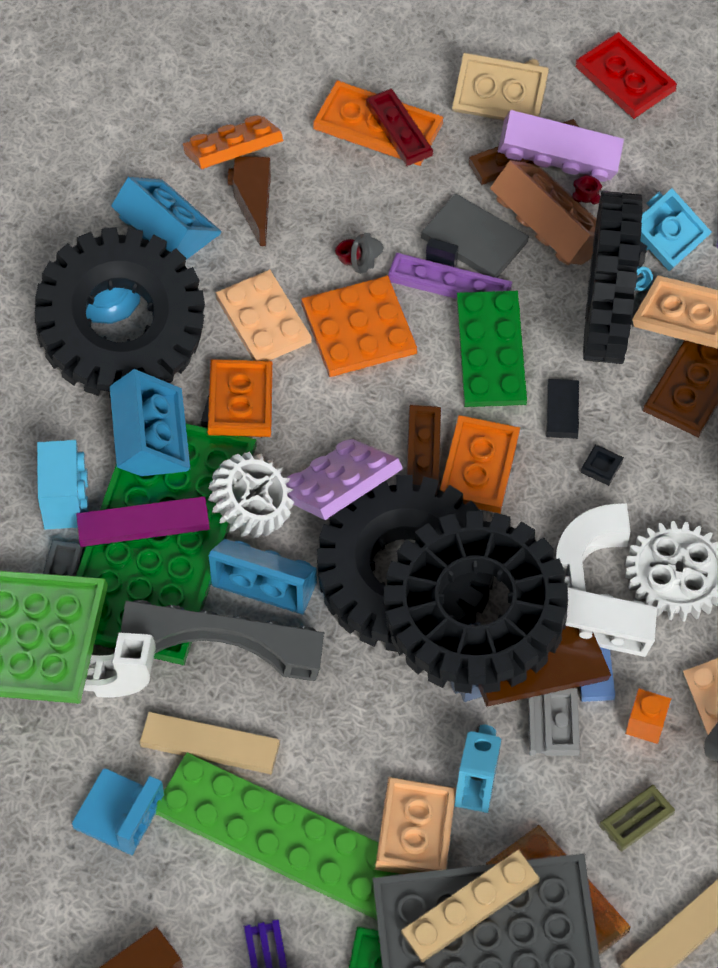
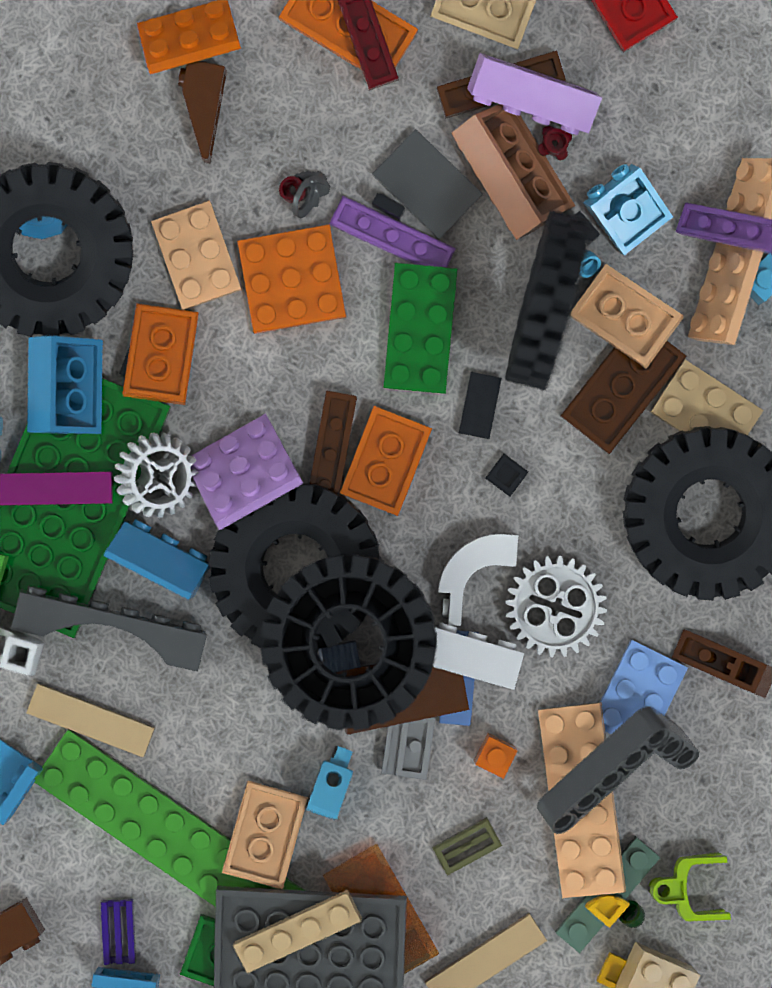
camera: 10 degrees right, 30 degrees up
dark azure slope [111,177,222,260] -> none

